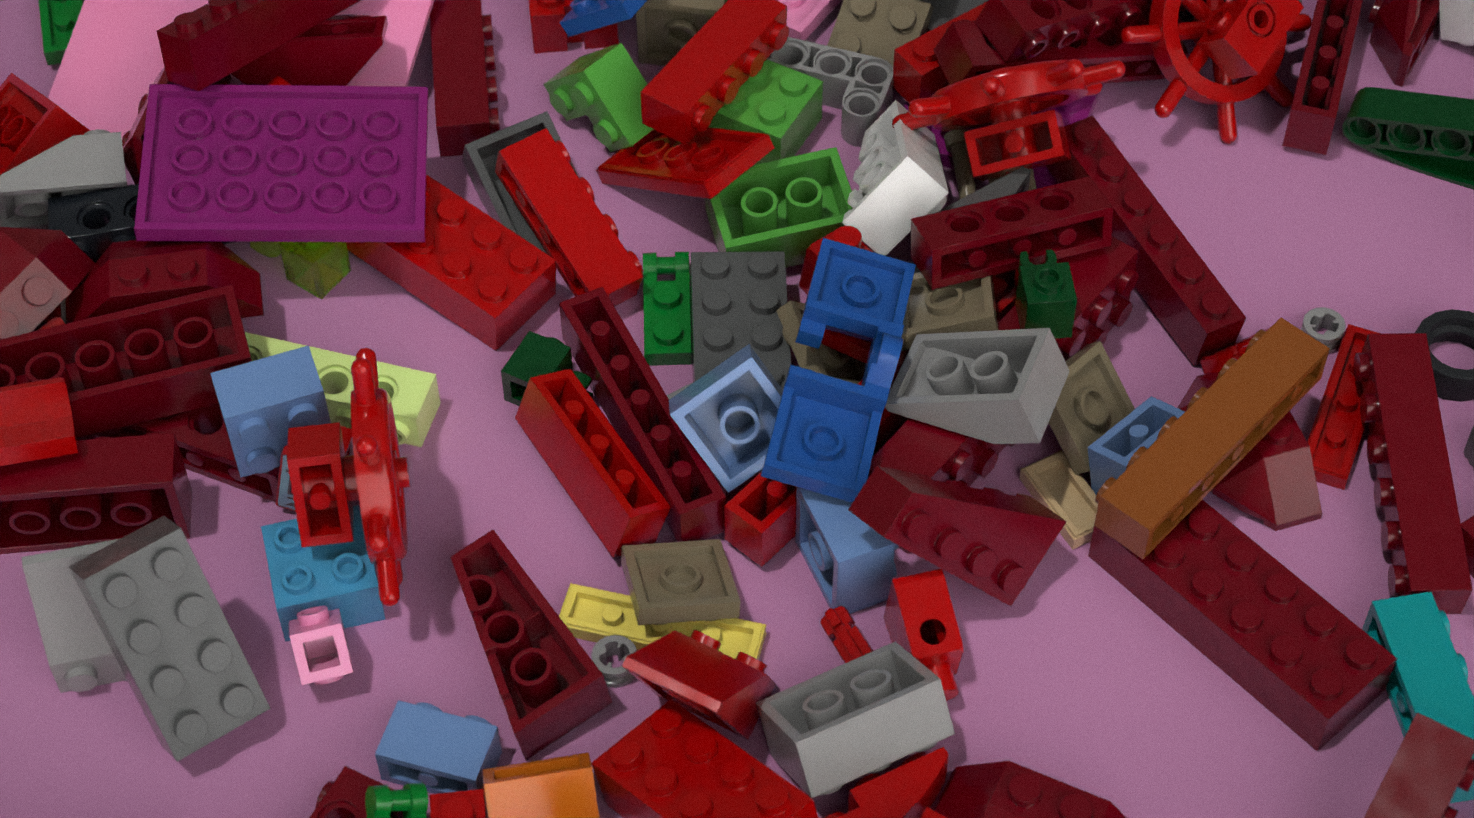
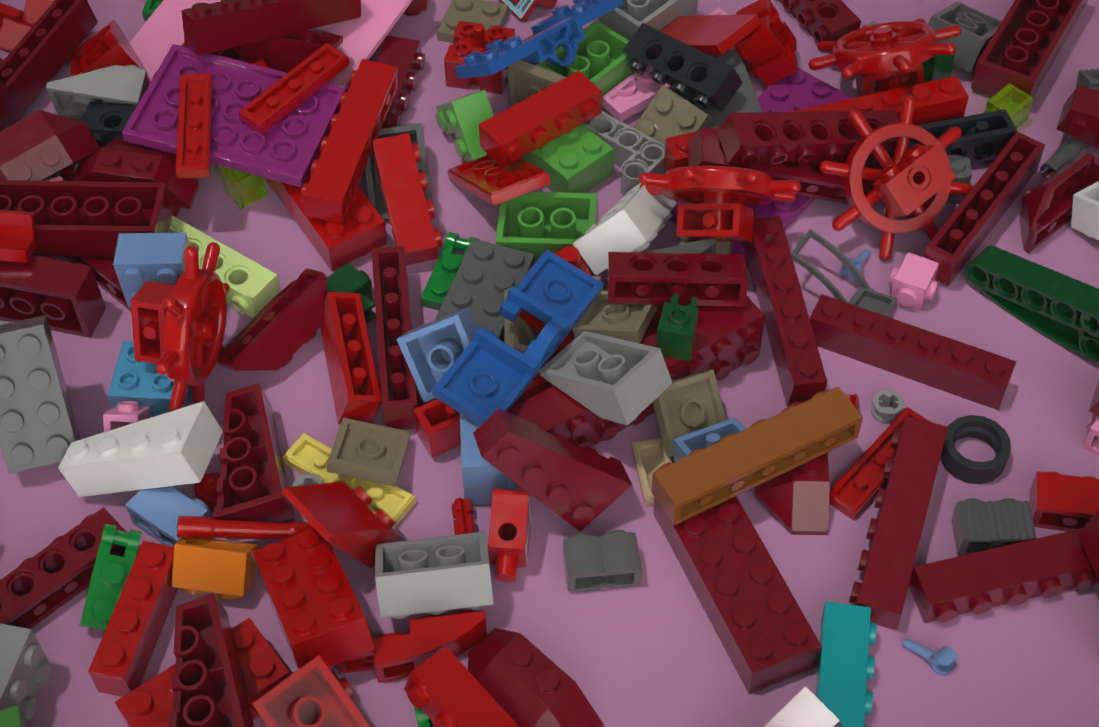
camera: 20 degrees right, 0 degrees up
none -> white wedge [58,401,223,497]
none -> red tile [175,73,213,179]
none -> red piece [176,515,314,541]
none -> red tile [194,473,220,509]
none -> dark red wedge [217,268,327,371]
none -> red tile [238,43,350,135]
none -> red brick [300,59,397,224]
none -> dark grey brick [563,530,642,592]
none -> dark grey piece [791,230,897,317]
none -> dark red brick [810,294,1017,411]
none -> medium blue hand [839,249,871,282]
none -> bright pink brick [888,252,939,311]

